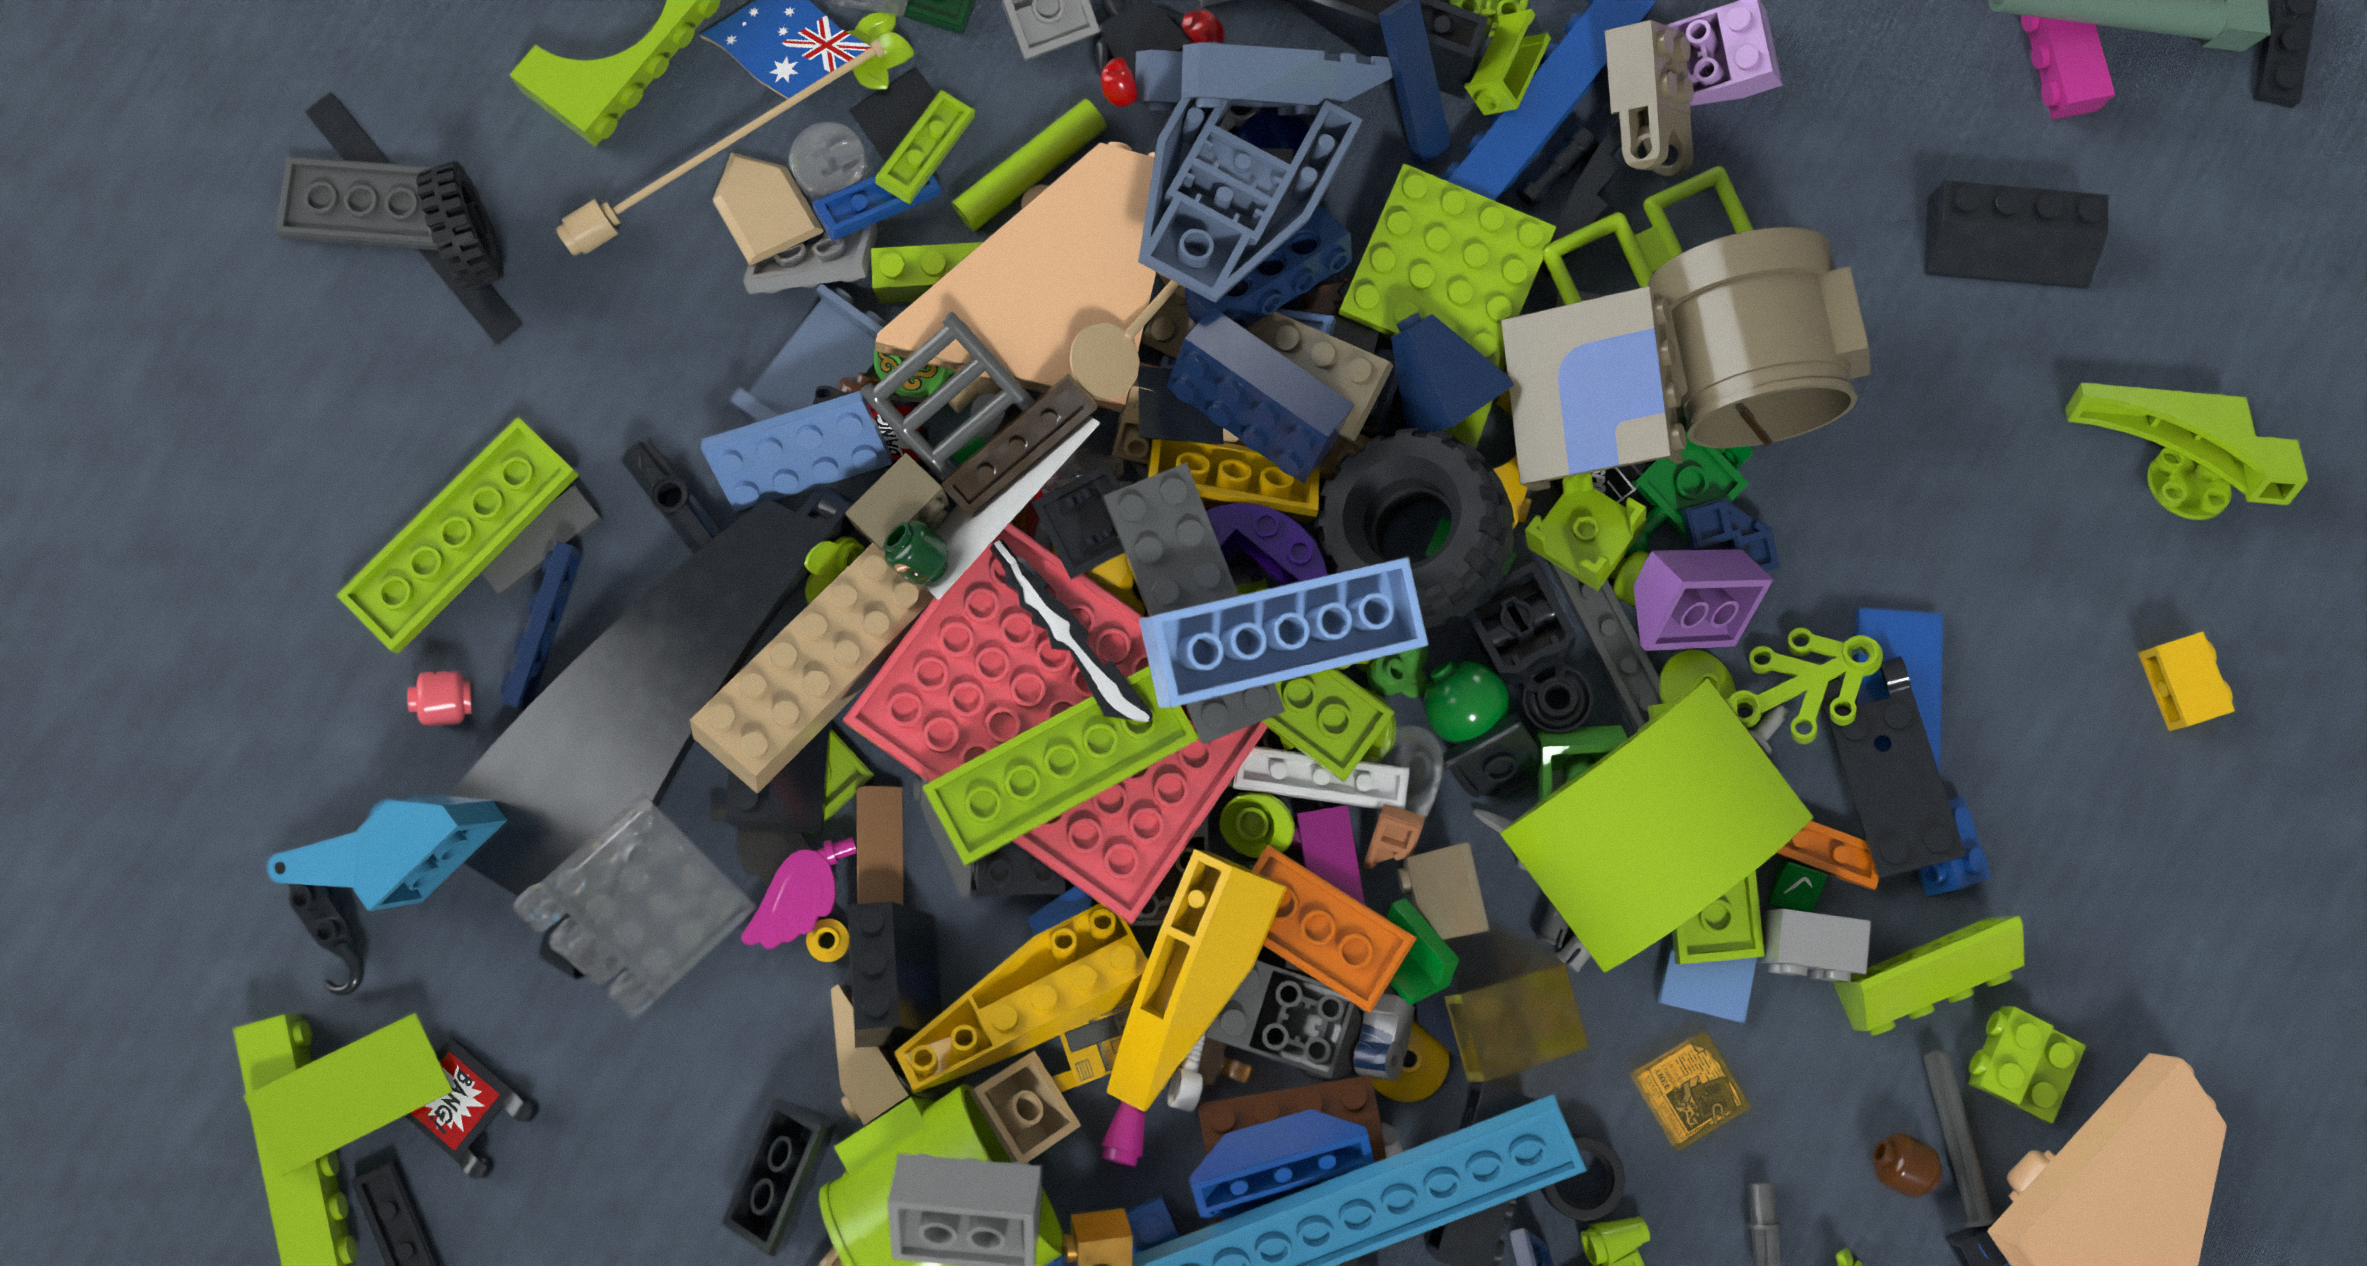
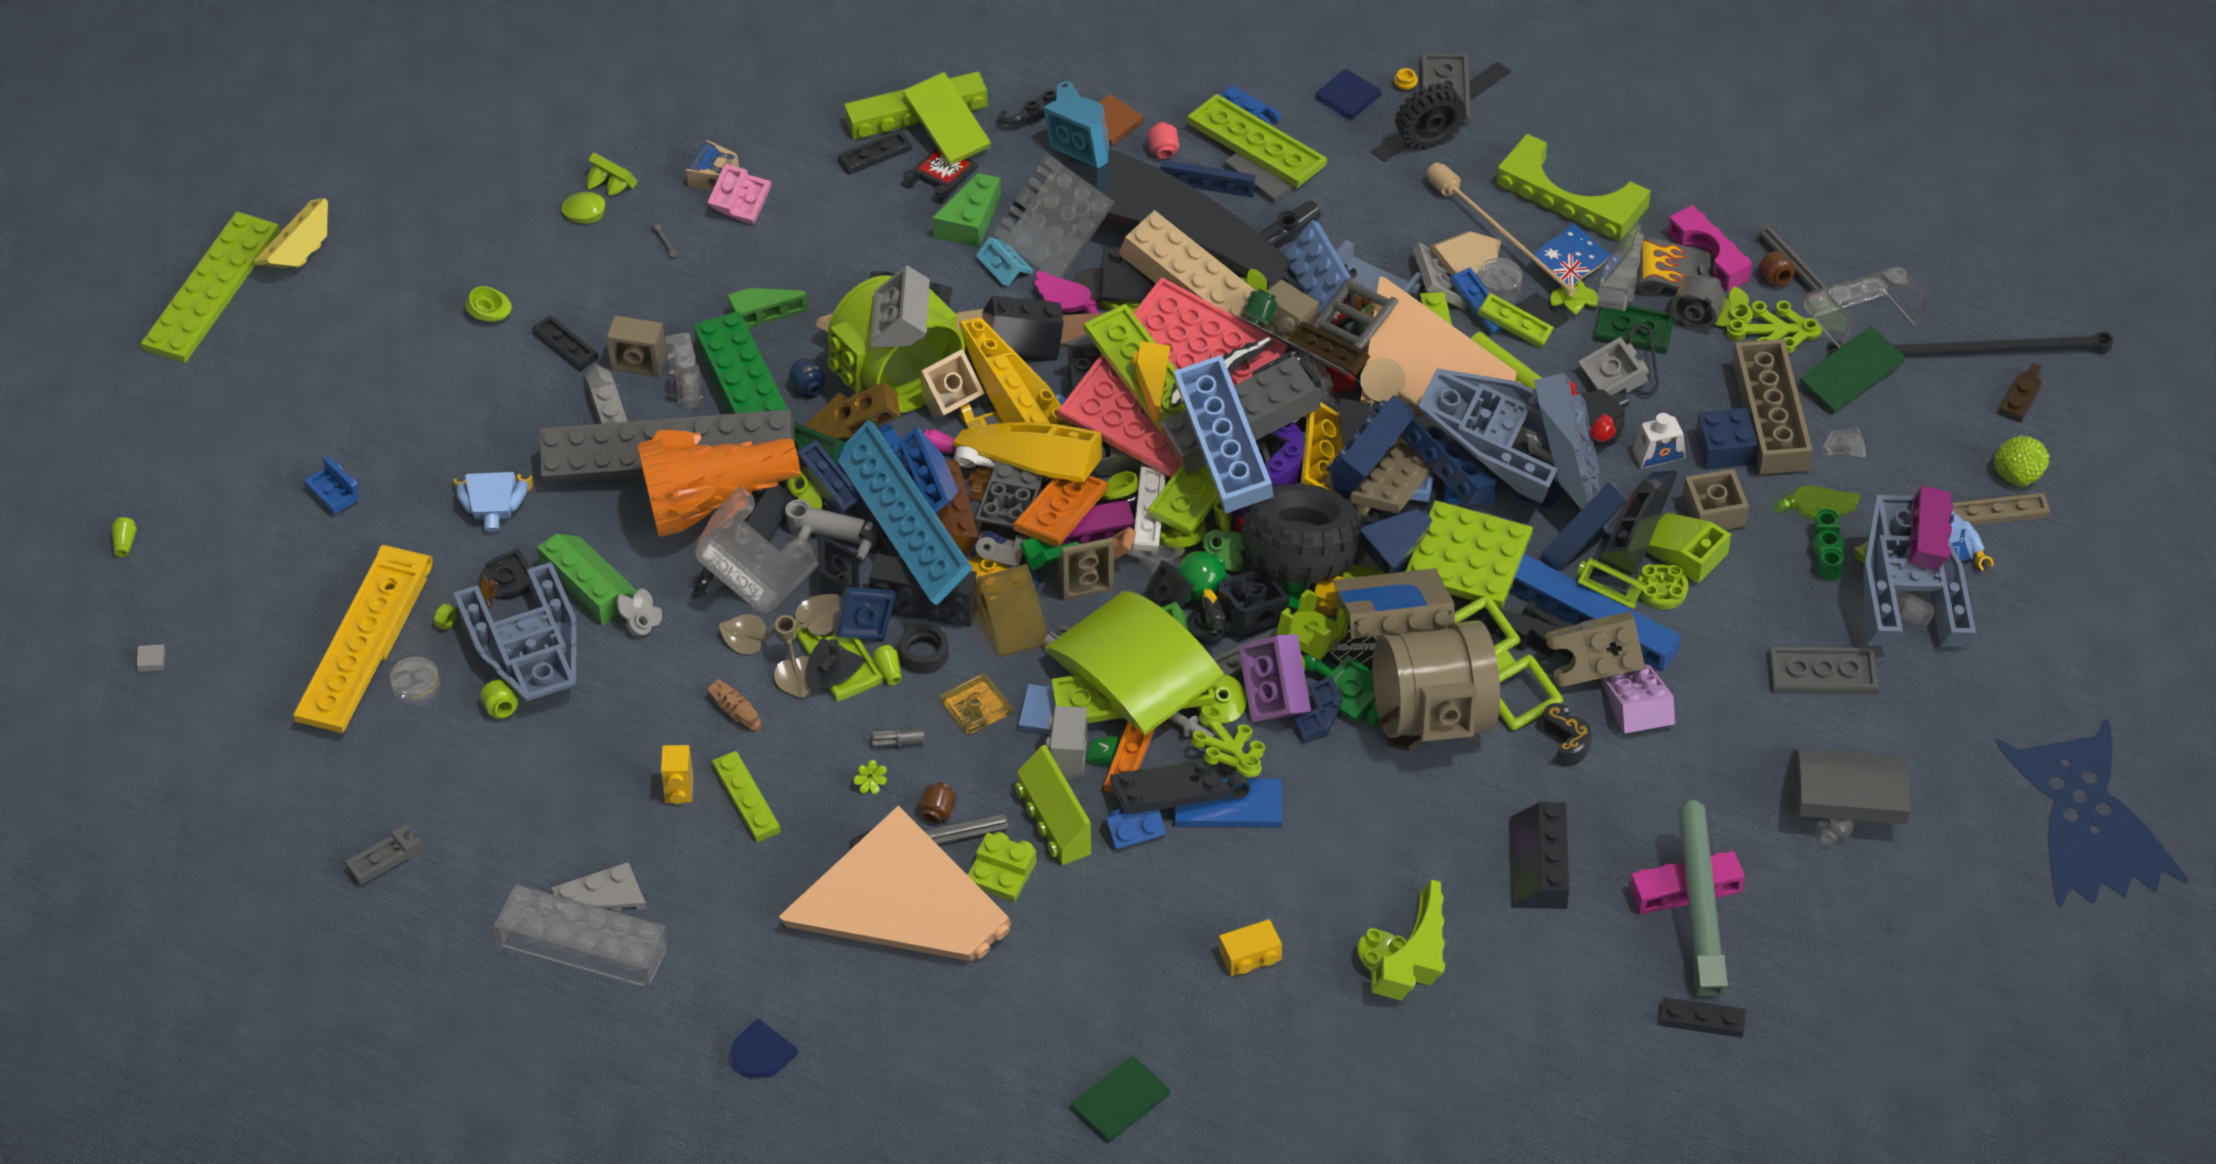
camera: 90 degrees right, 30 degrees down
none -> bright green wedge [932,173,1001,248]
none -> medium azure panel [976,237,1034,286]
none -> dark orange tile [1098,94,1144,147]
none -> yellow slope [1132,341,1170,421]
none -> black piece [1202,589,1226,636]
none -> blue hinge [1220,85,1281,126]
none -> clear blue tile [1315,68,1381,121]
none -> yellow plate [1394,68,1418,90]
none -> black animal [1543,703,1592,766]

